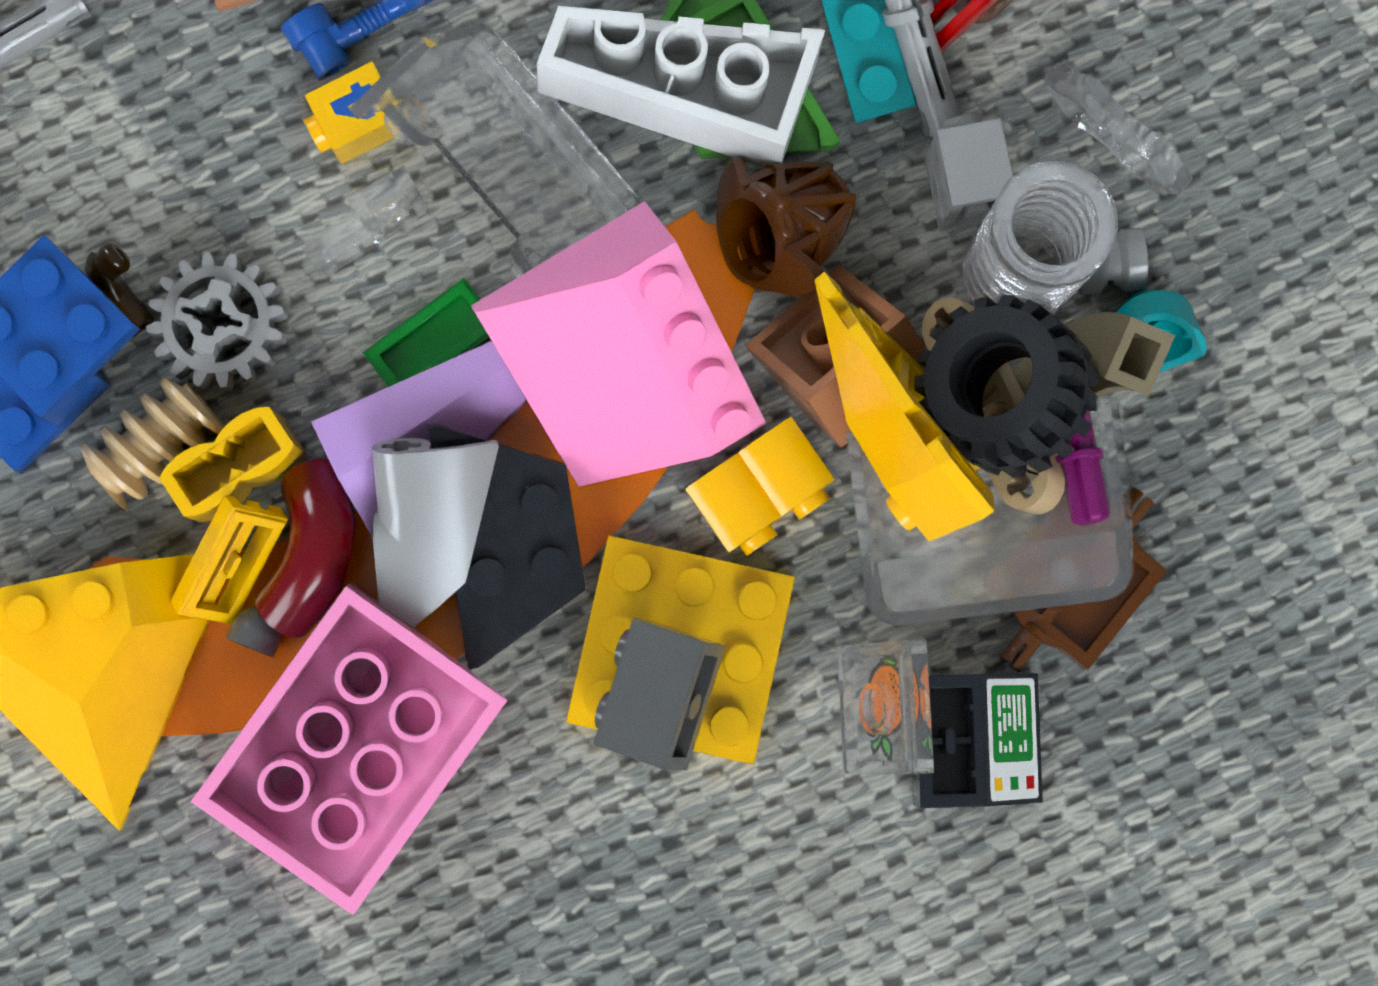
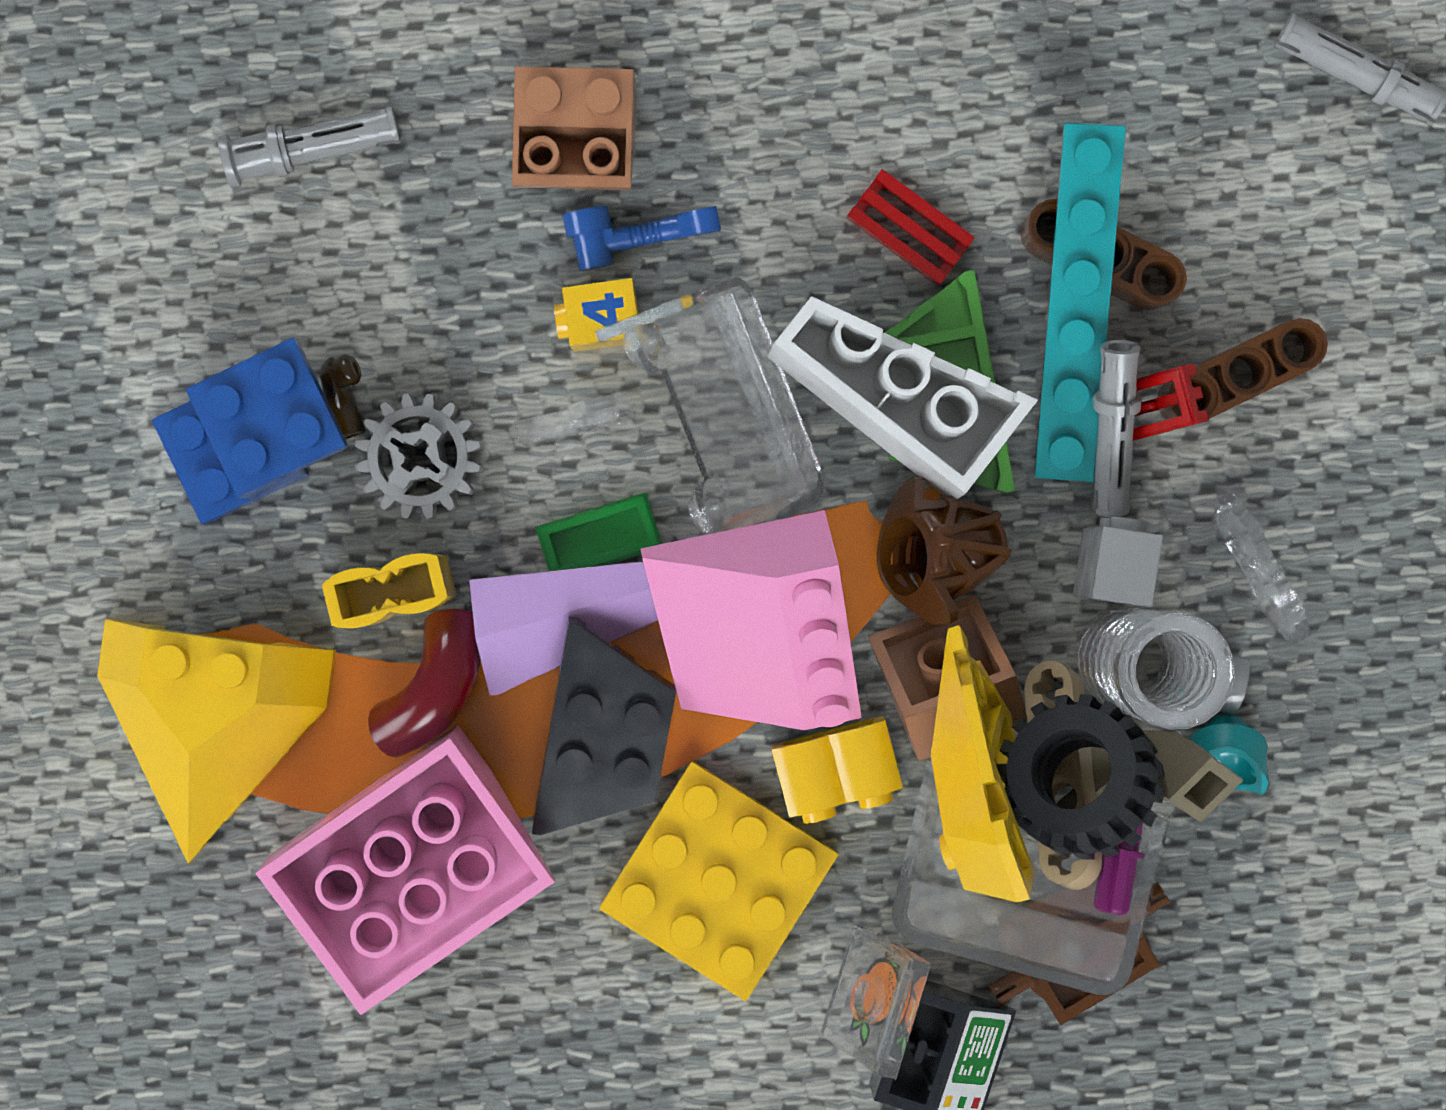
camera: 25 degrees right, 5 degrees up
tan piece [79,377,225,512] -> none
yellow tile [170,495,288,624] -> none
dark grey hinge [226,606,283,658] -> none
light grey panel [372,438,499,628] -> none
dark grey brick [593,618,726,770] -> none

